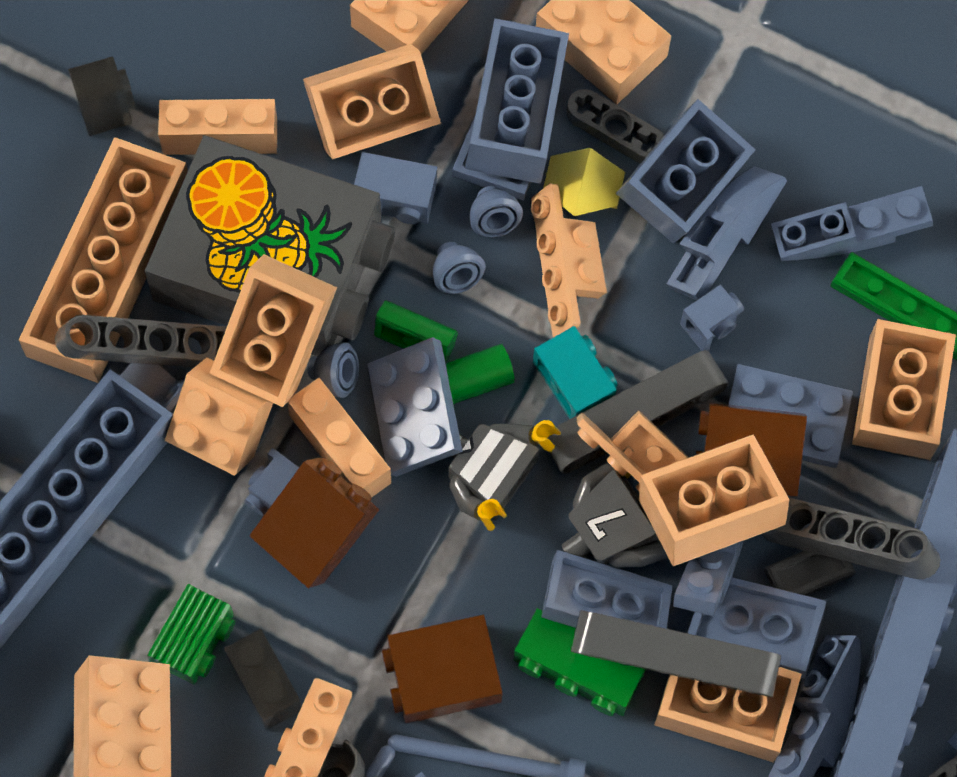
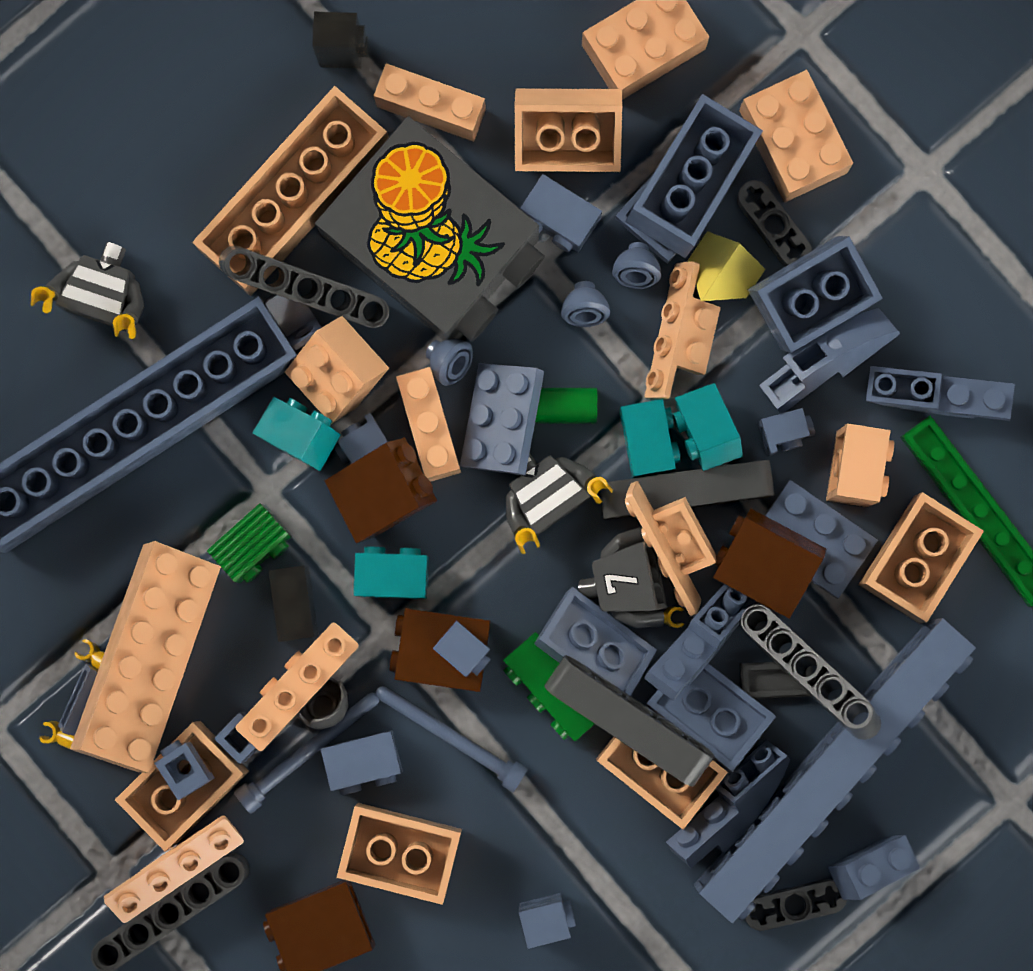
camera: 30 degrees right, 15 degrees up
light nougat brick [209,254,337,407] -> none
green brick [374,300,458,363] -> none
light nougat brick [639,434,790,567] -> none
none -> teal brick [253,397,341,471]
none -> teal brick [353,547,429,599]
none -> sand blue brick [433,621,491,677]
none -> teal brick [672,383,743,471]
none -> light nougat brick [826,423,894,507]

